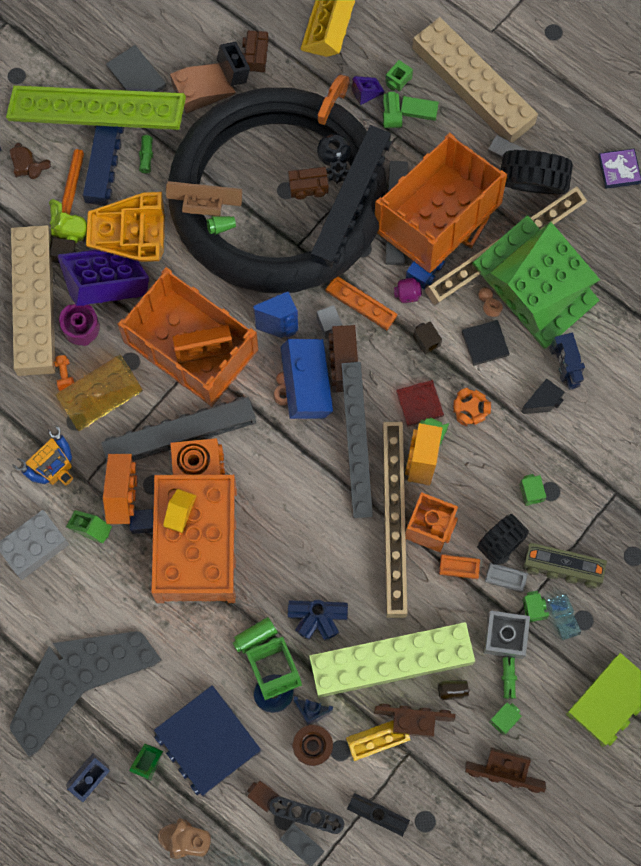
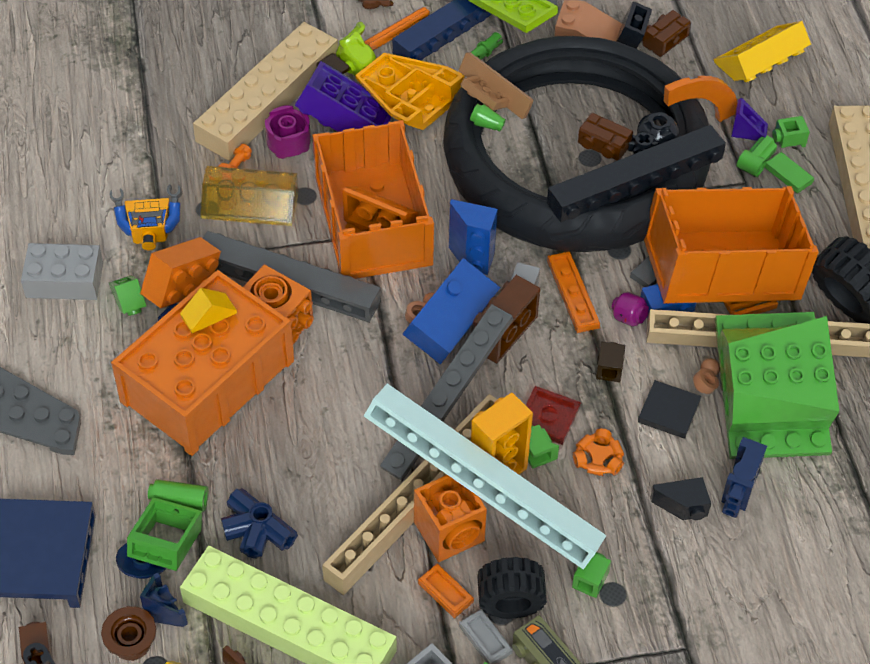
camera: 40 degrees right, 20 degrees down
none -> light aqua brick [364,383,606,570]

